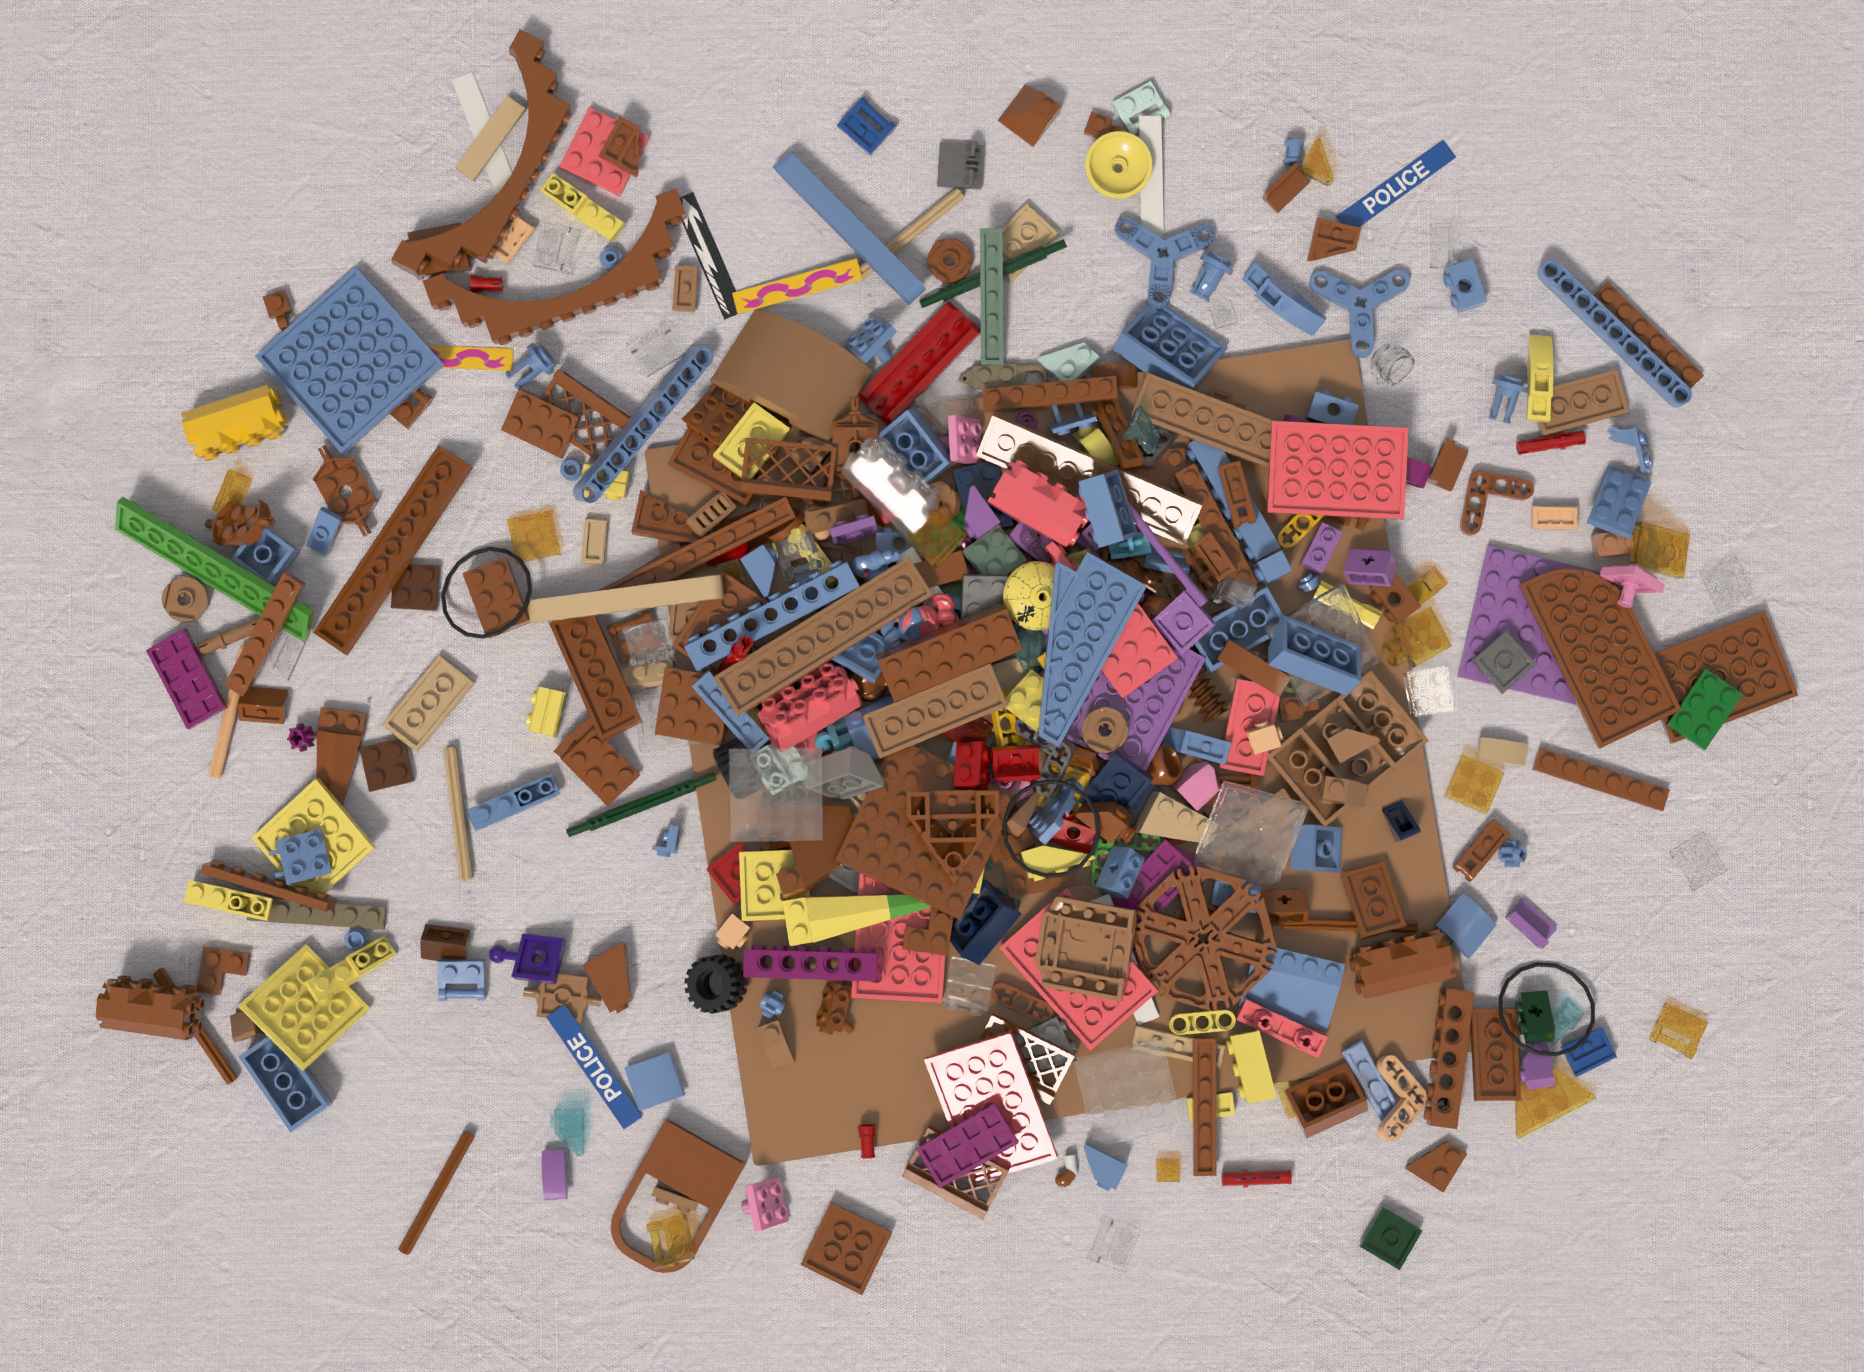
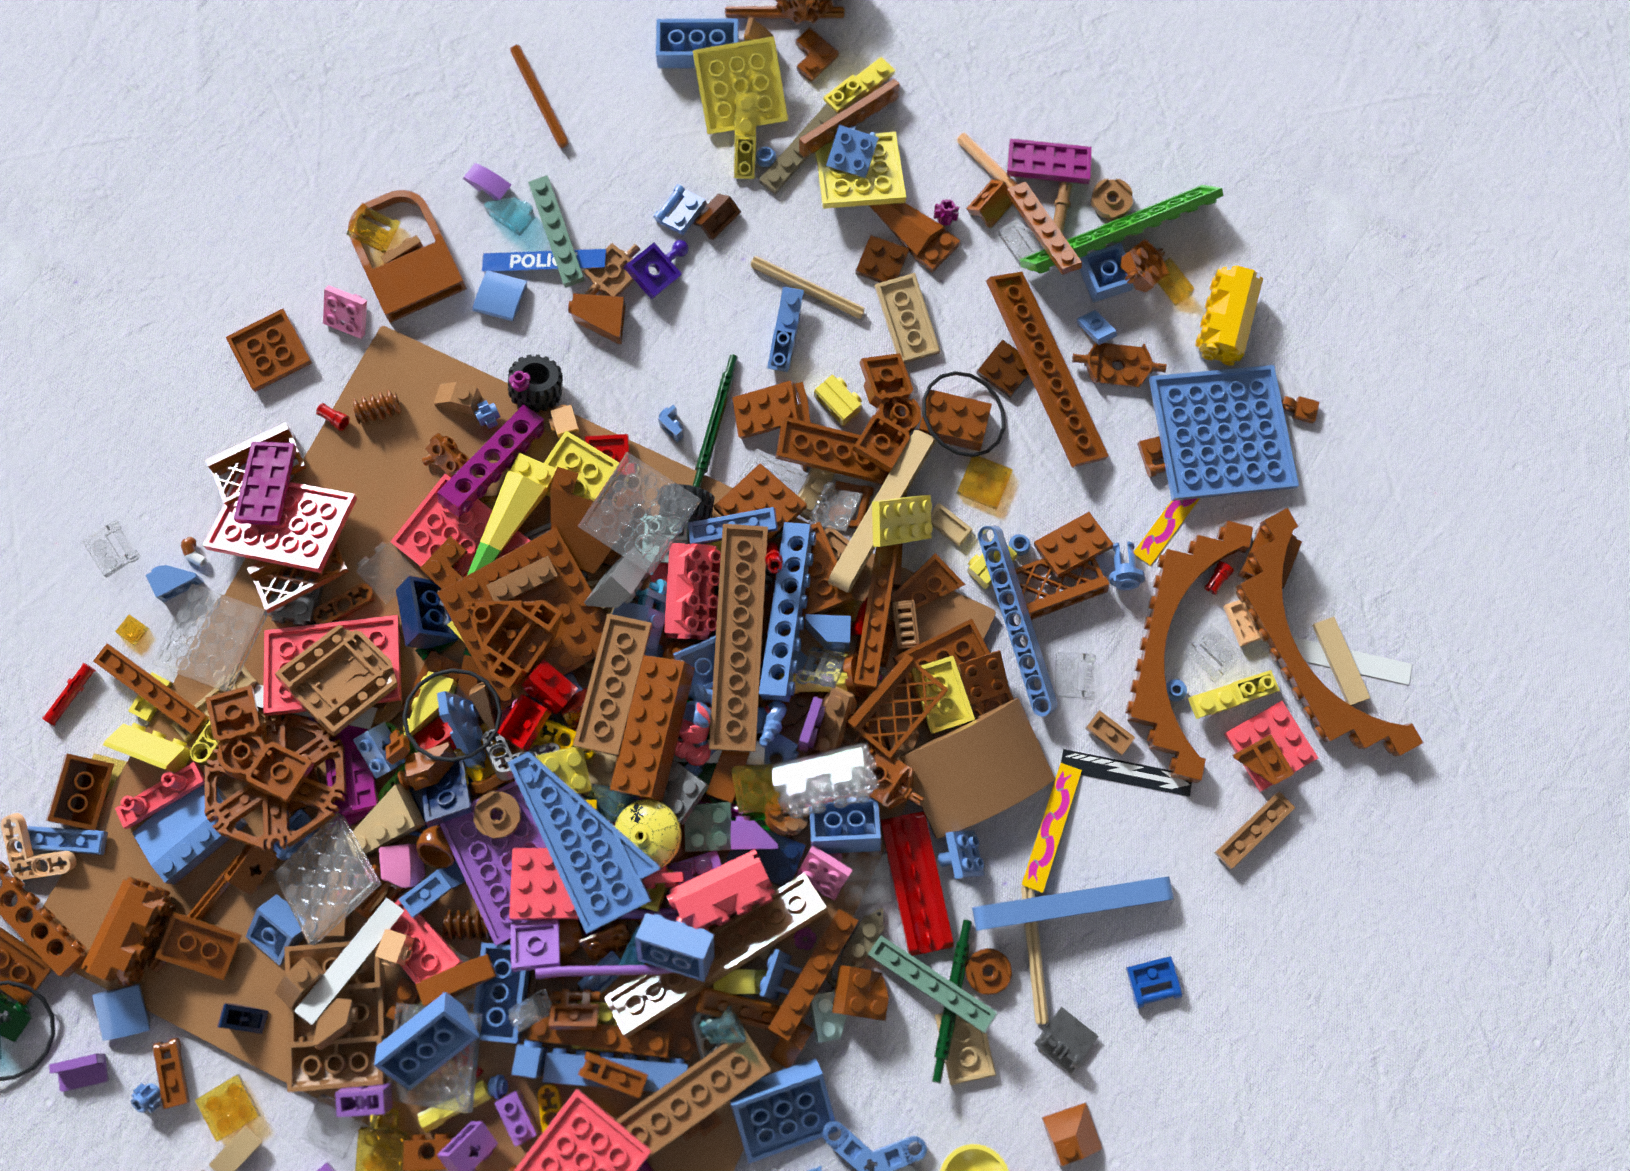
camera: 125 degrees right, 10 degrees down
none -> dark orange plate [205,685,315,803]
none -> white sticker [295,898,404,1024]
none -> medium lavender brick [335,1083,393,1117]
none -> dark orange piece [353,389,402,425]
none -> dark orange plate [386,729,410,765]
none -> medium nougat plate [486,556,558,601]
none -> magenta plate [509,371,530,392]
none -> sand green plate [528,175,585,288]
none -> dark orange slope [832,965,889,1021]
none -> dark orange plate [852,353,921,473]
none -> light yellow plate [872,495,932,547]
none -> medium nougat plate [1214,791,1296,870]

